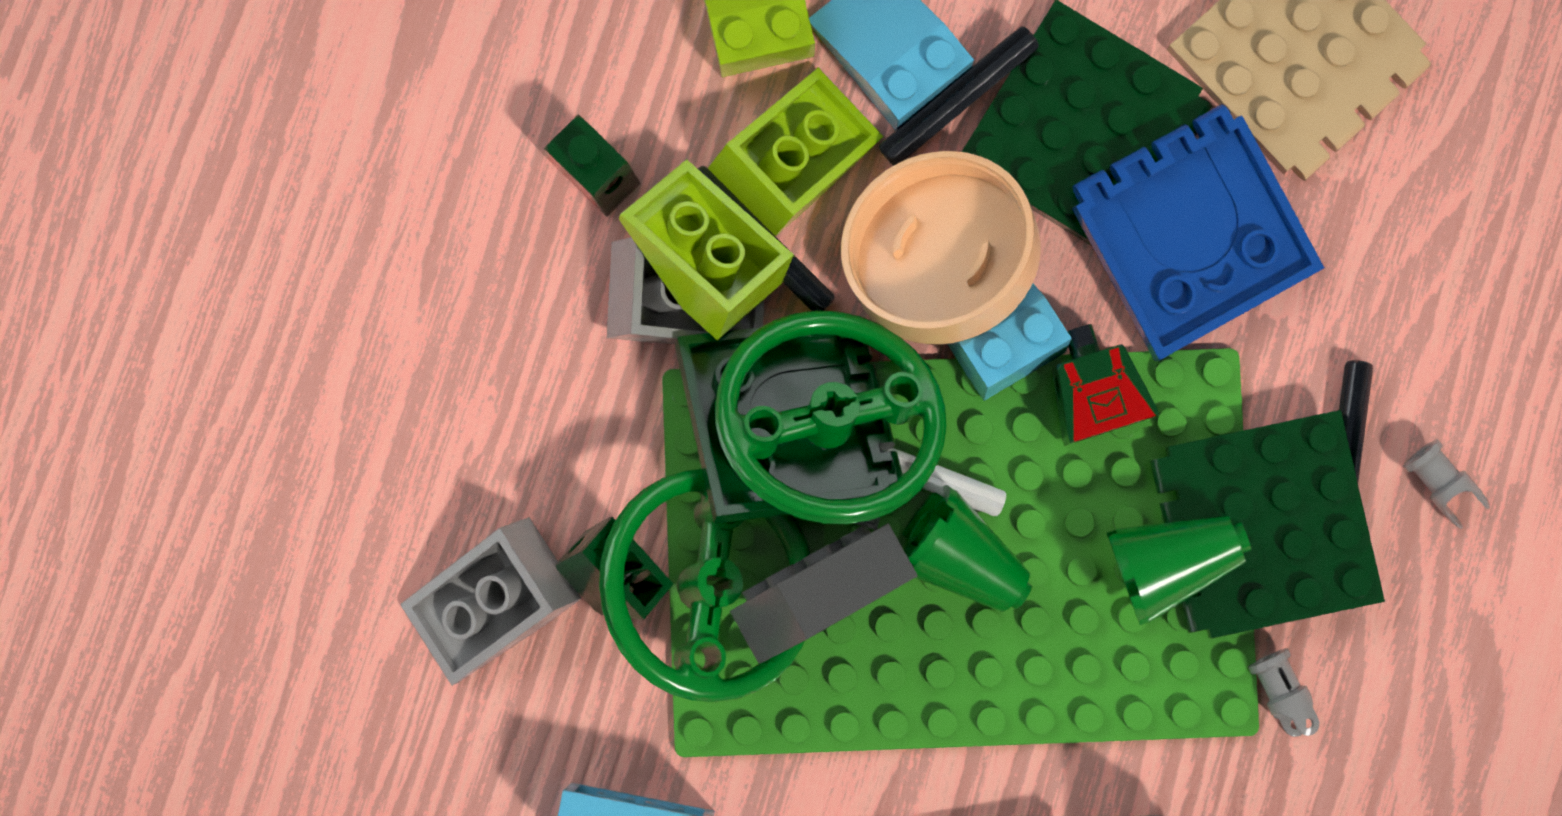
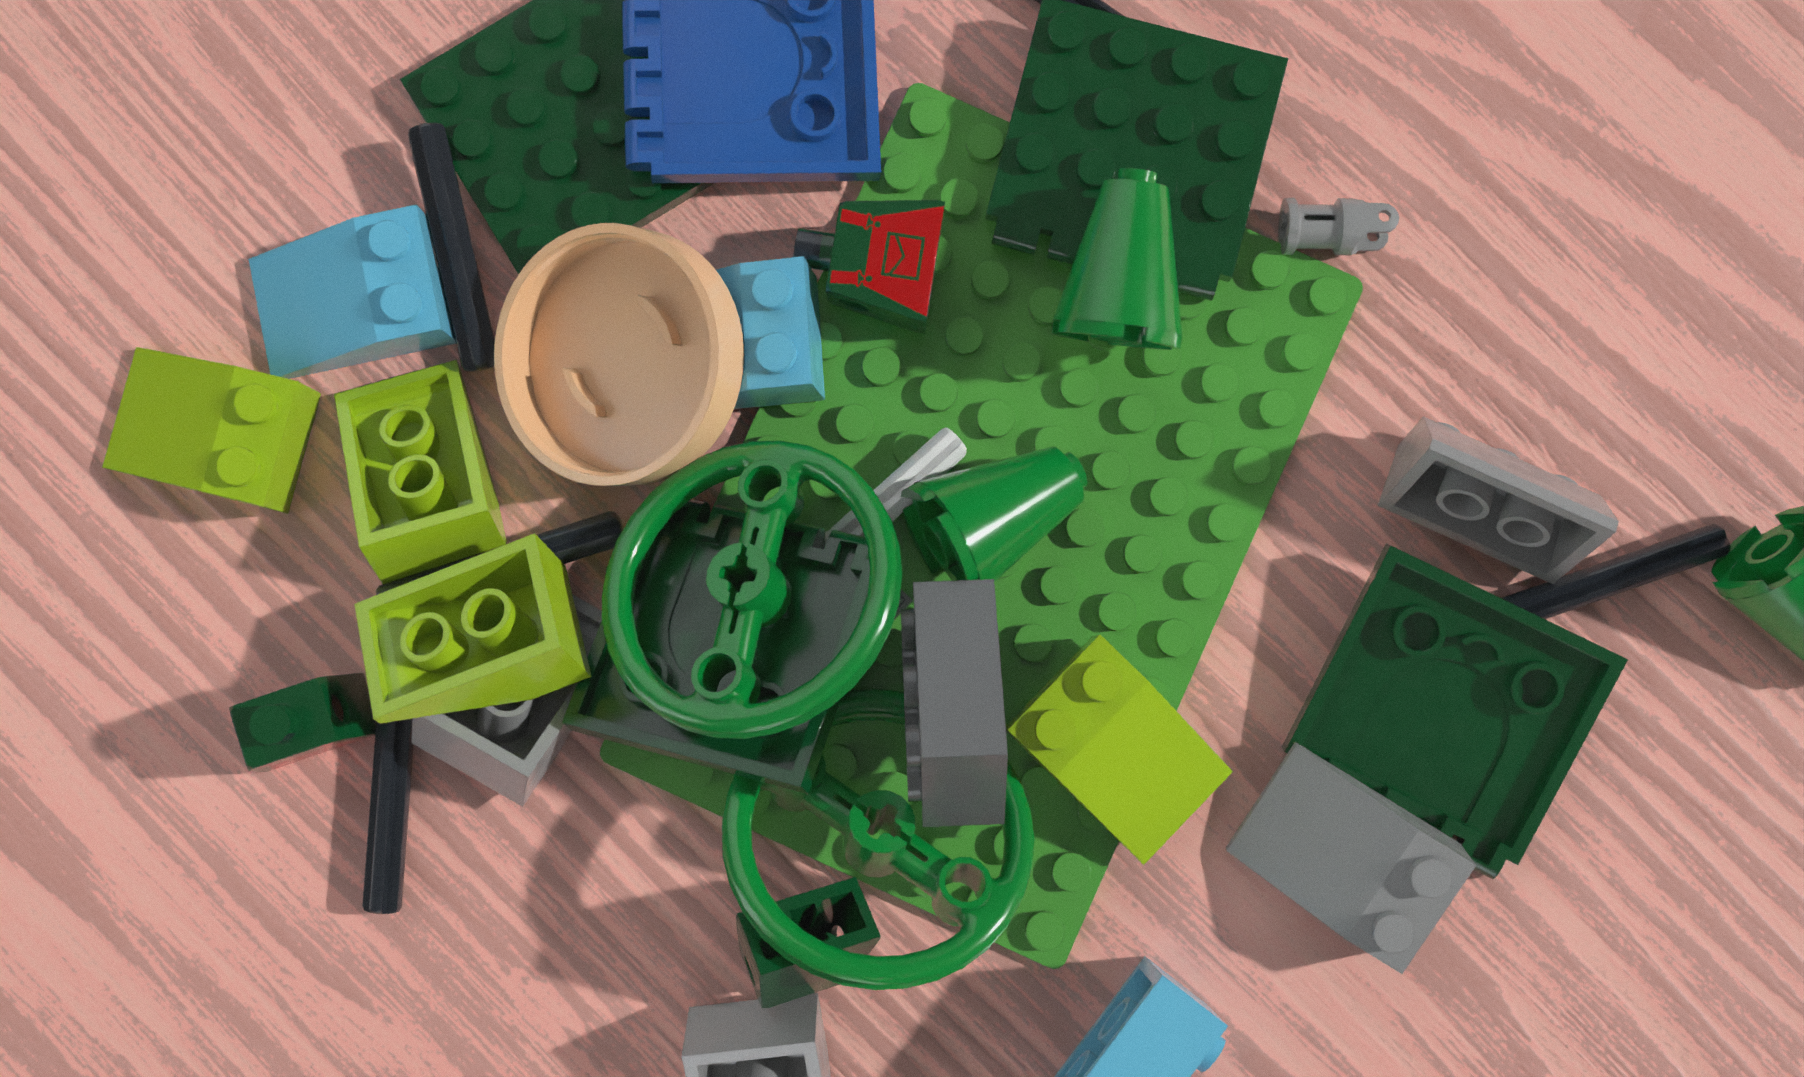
camera: 65 degrees left, 0 degrees up
none -> black axle [362,718,414,914]
none -> lime slope [1006,634,1233,865]

